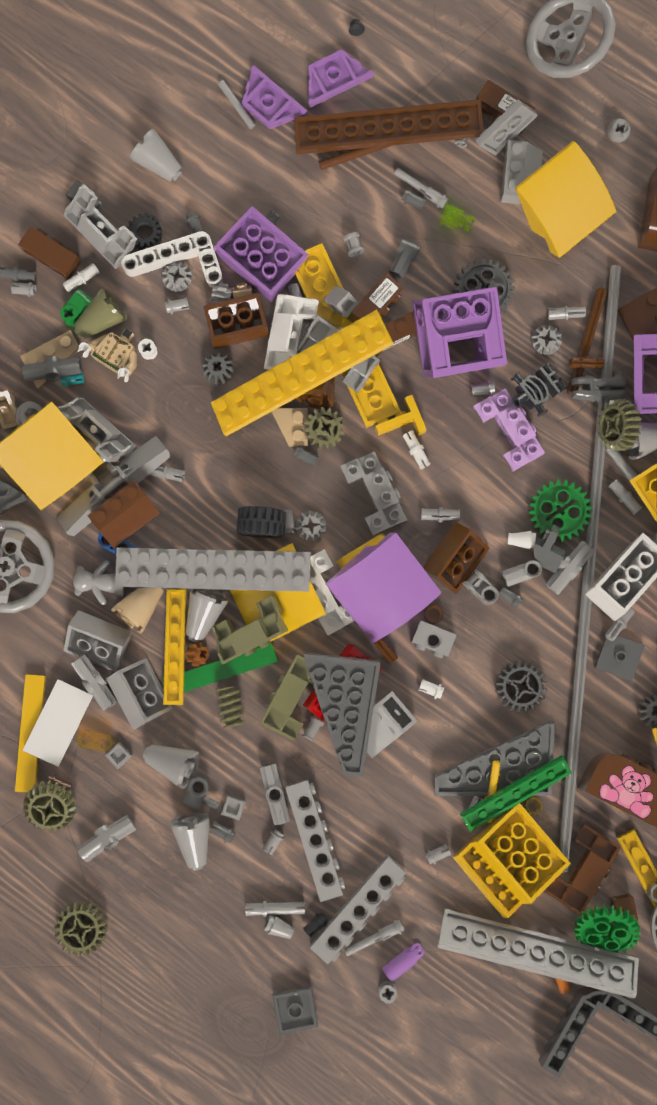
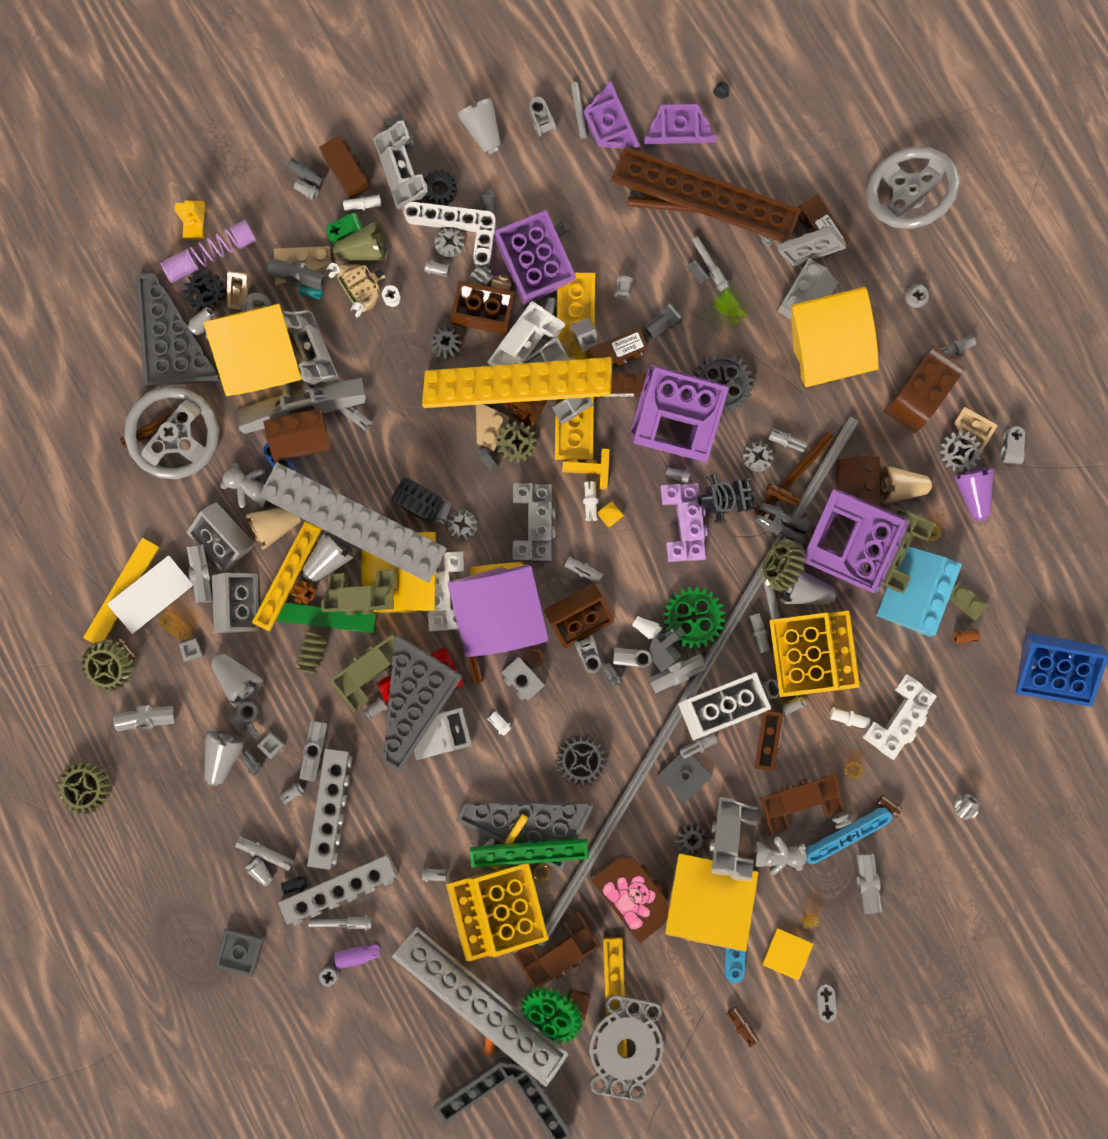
camera: 20 degrees right, 0 degrees up
none -> light grey piece [529,97,556,137]
none -> yellow plate [597,501,624,528]

